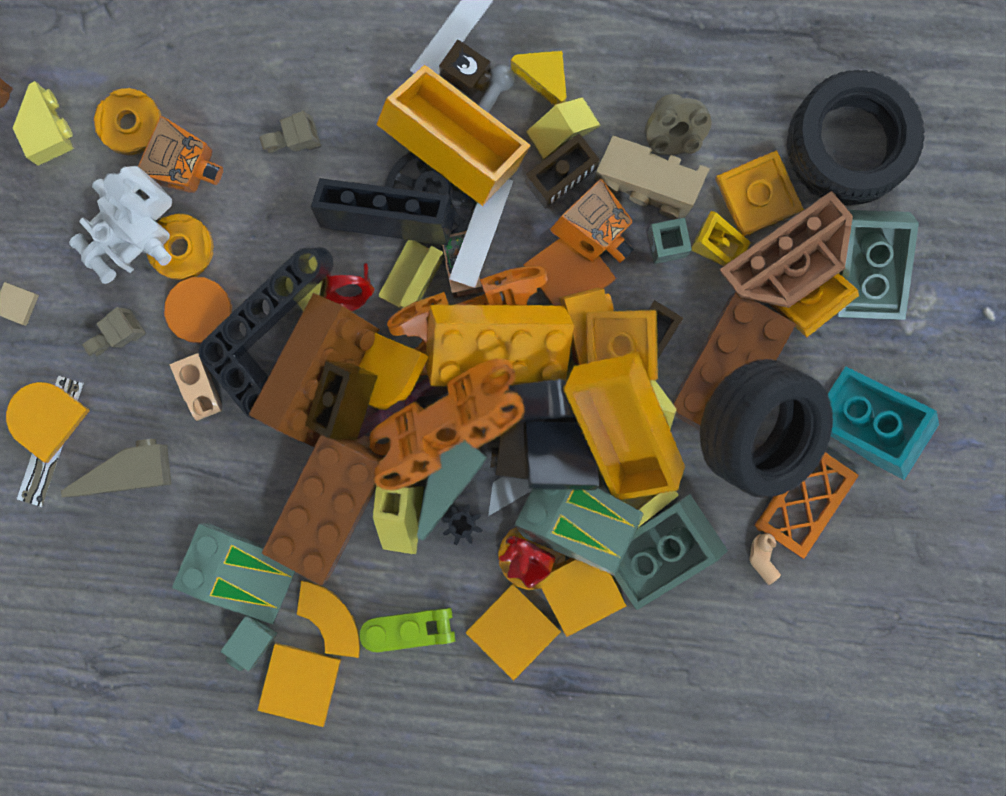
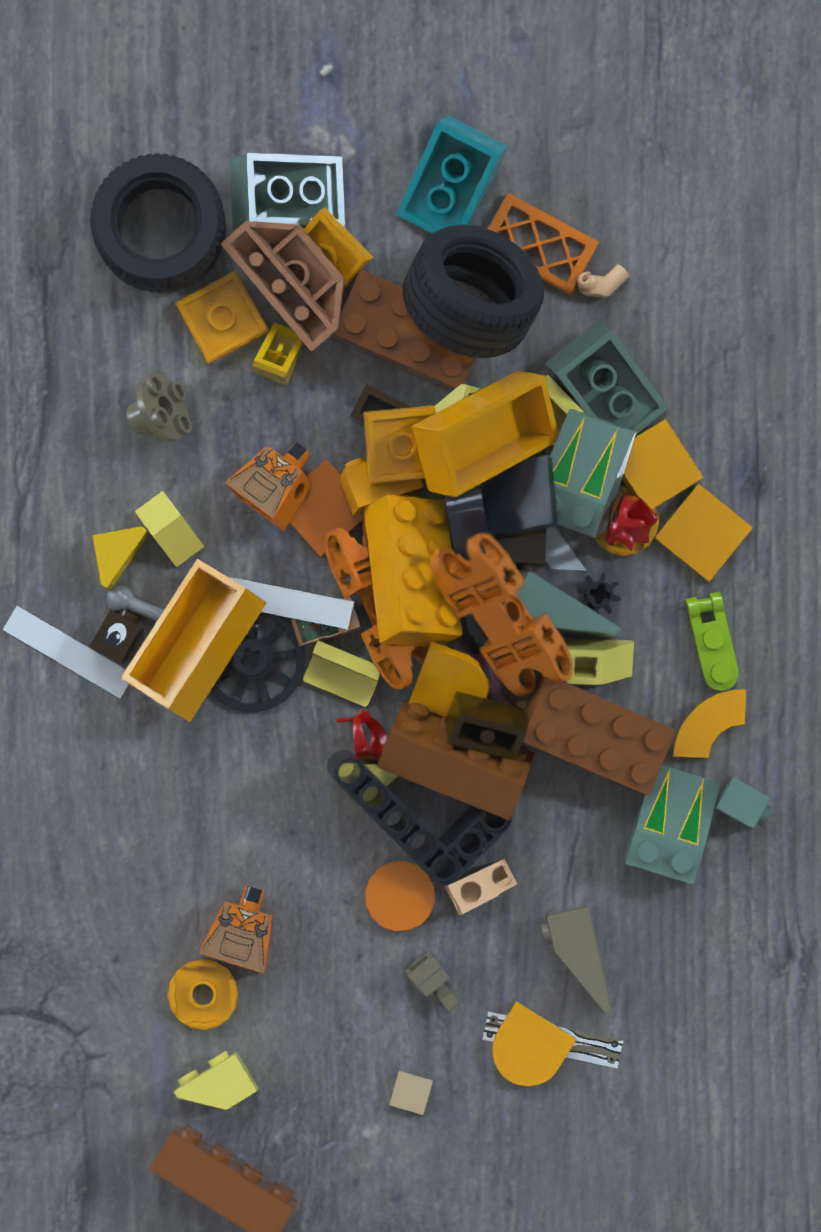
camera: 100 degrees left, 0 degrees up
white piece [69,166,172,284] -> none
light orange tile [147,214,214,280] -> none
light orange tile [257,643,342,727] -> none
dark tan piece [259,111,321,153] -> none
black brick [310,178,455,245] -> none
dark brown brick [525,133,600,209] -> none
tan wedge [594,136,710,220] -> none
sand green brick [647,218,692,264] -> none

